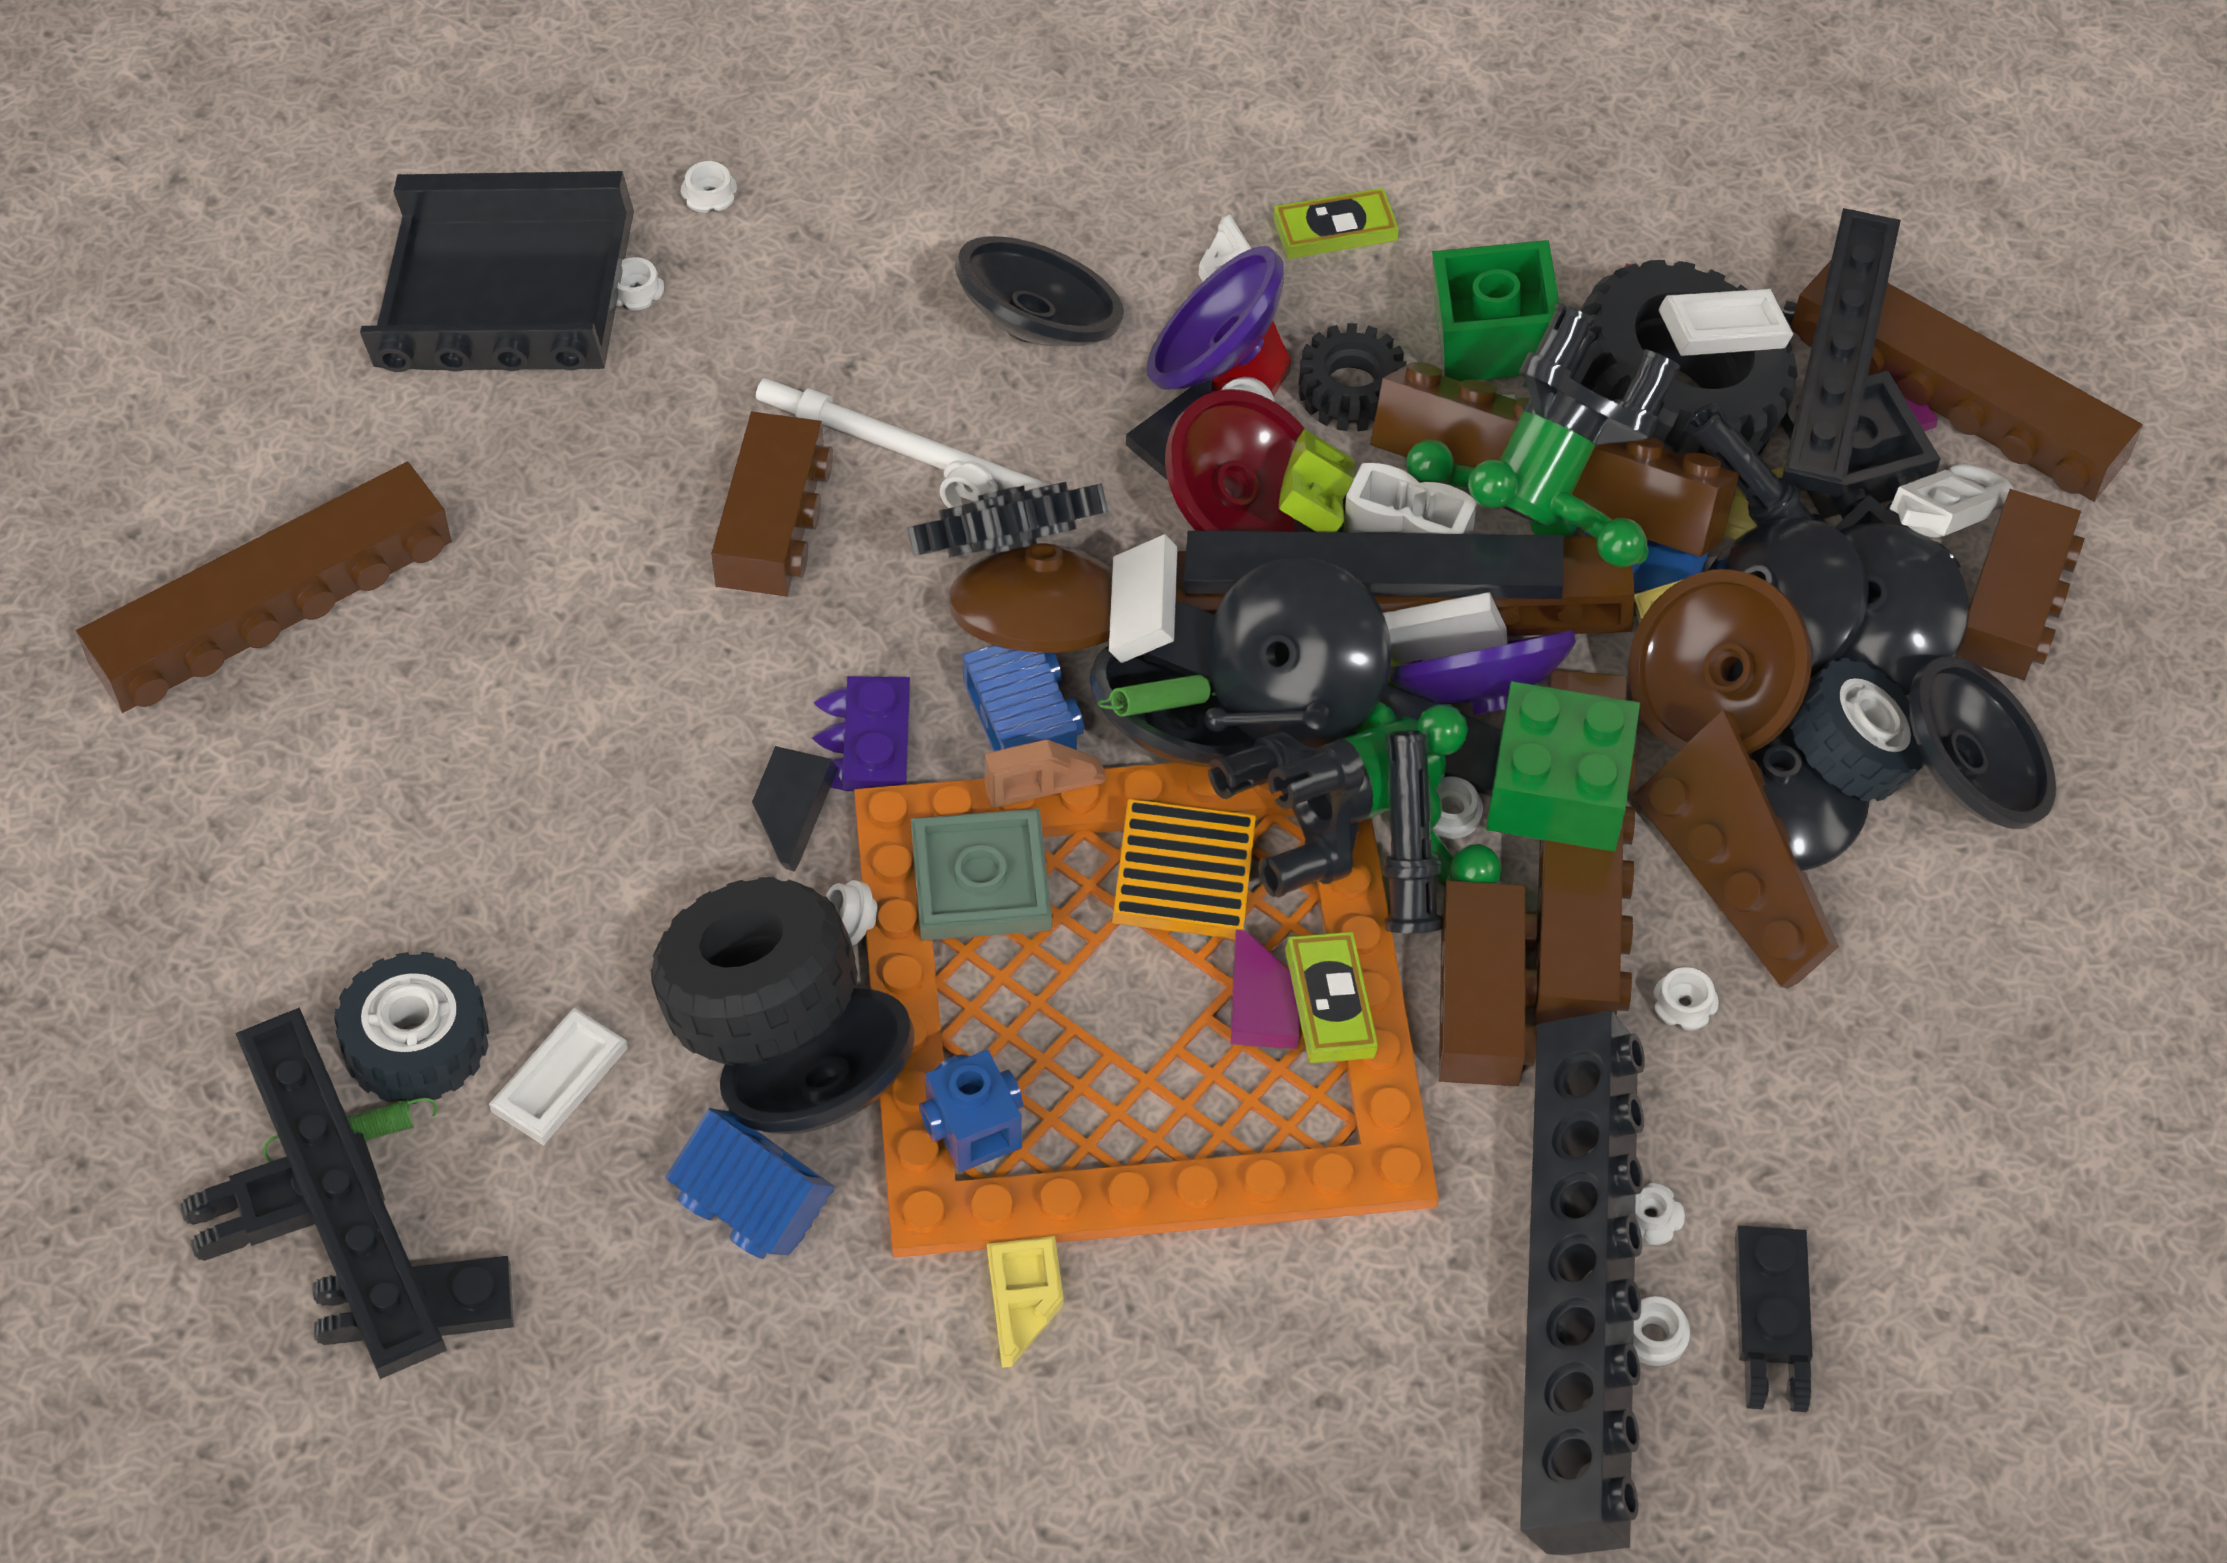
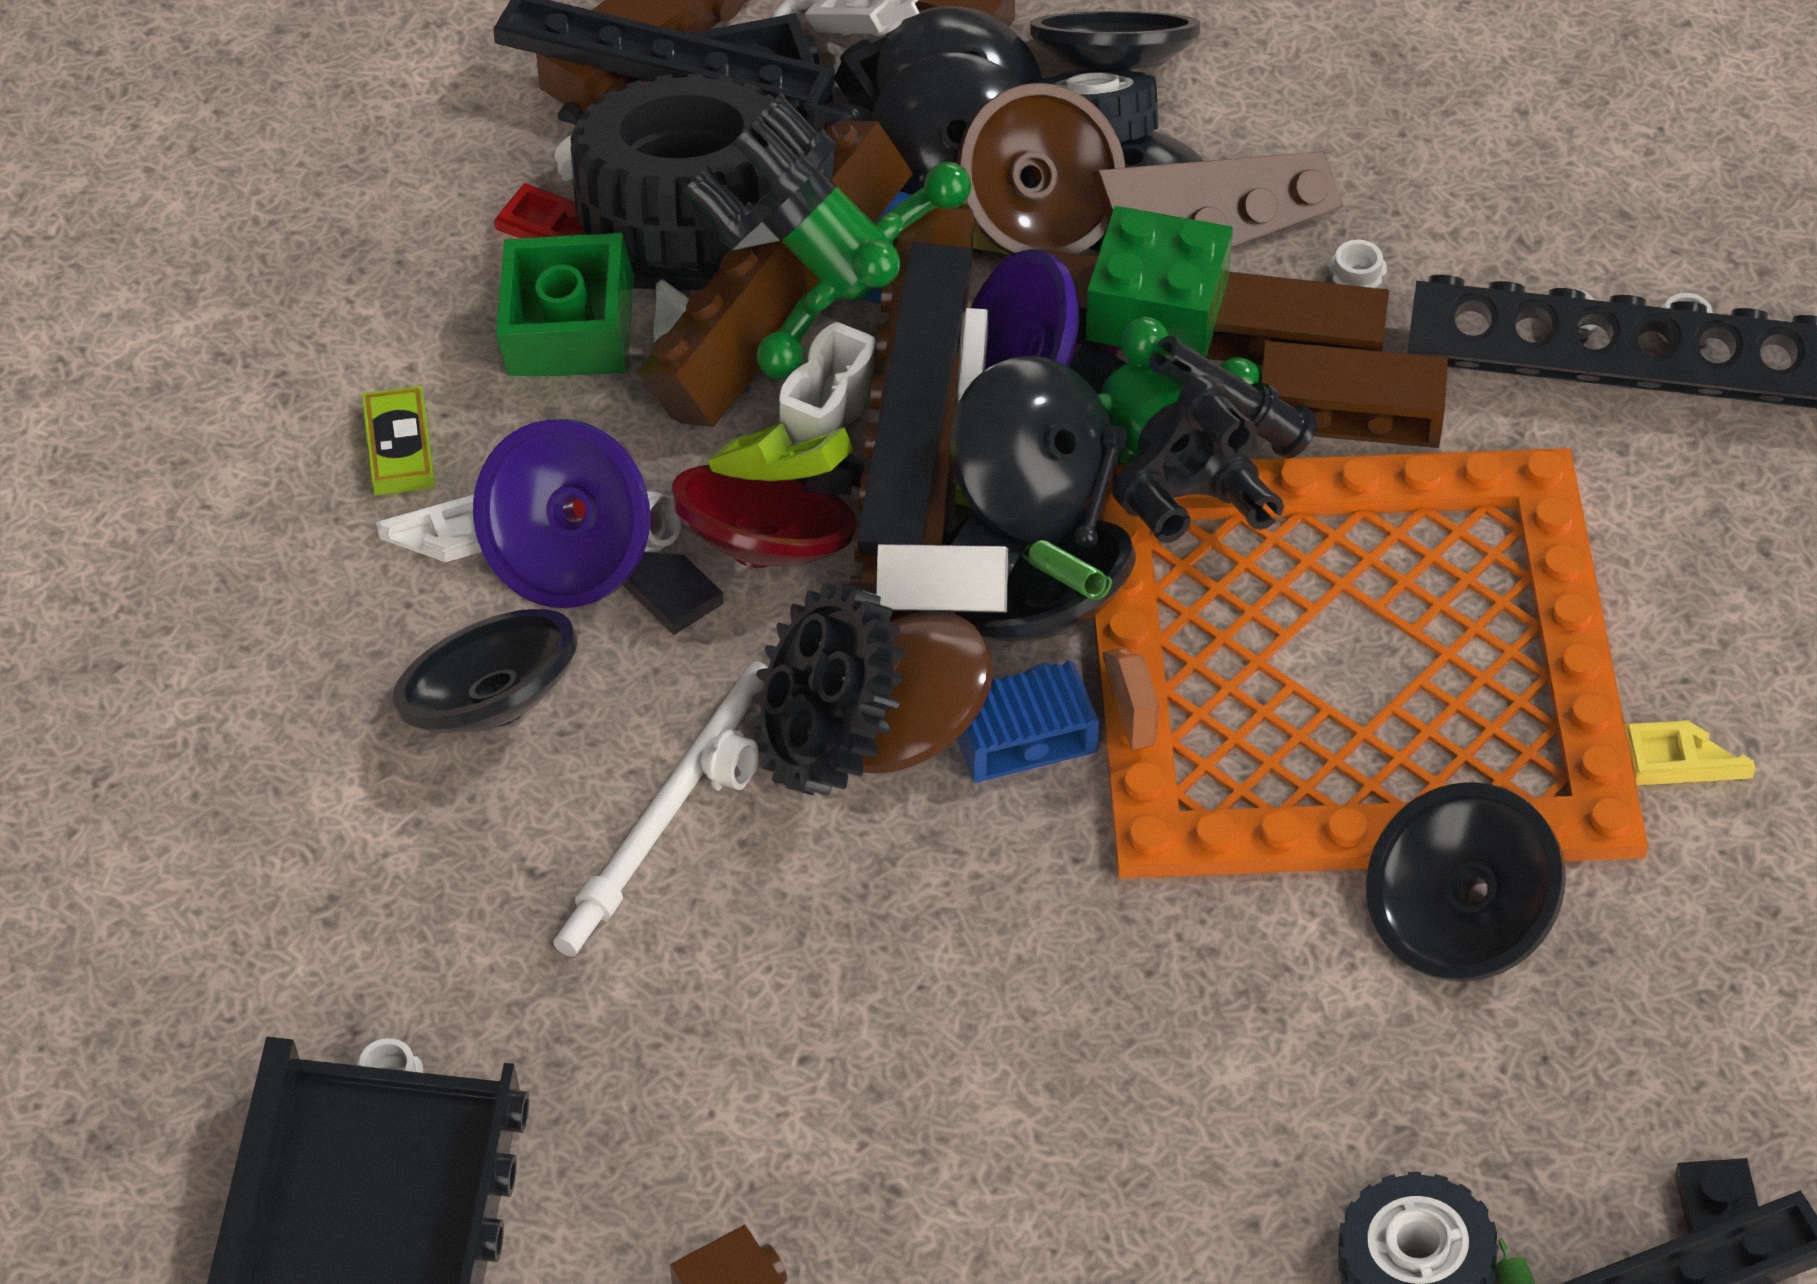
camera: 85 degrees left, 5 degrees down
white tile [489,1008,628,1146] -> none
black tyre [650,877,858,1066] -> none
blue brick [665,1108,835,1259] -> none
white plate [681,161,737,213] -> none
reddish brown brick [711,411,833,597] -> none
black tile [752,746,838,872] -> none
dark purple plate [812,676,911,791] -> none
white plate [826,880,877,946] -> none
sand green tile [911,808,1052,941] -> none
blue brick [919,1049,1023,1173] -> none
tile [1112,799,1256,939] -> none
magenta tile [1230,930,1299,1049] -> none
tile [1285,932,1378,1064] -> none
black tyre [1298,323,1407,432] -> none
white tile [1659,289,1793,356] -> none
black hinge [1735,1226,1813,1412] -> none

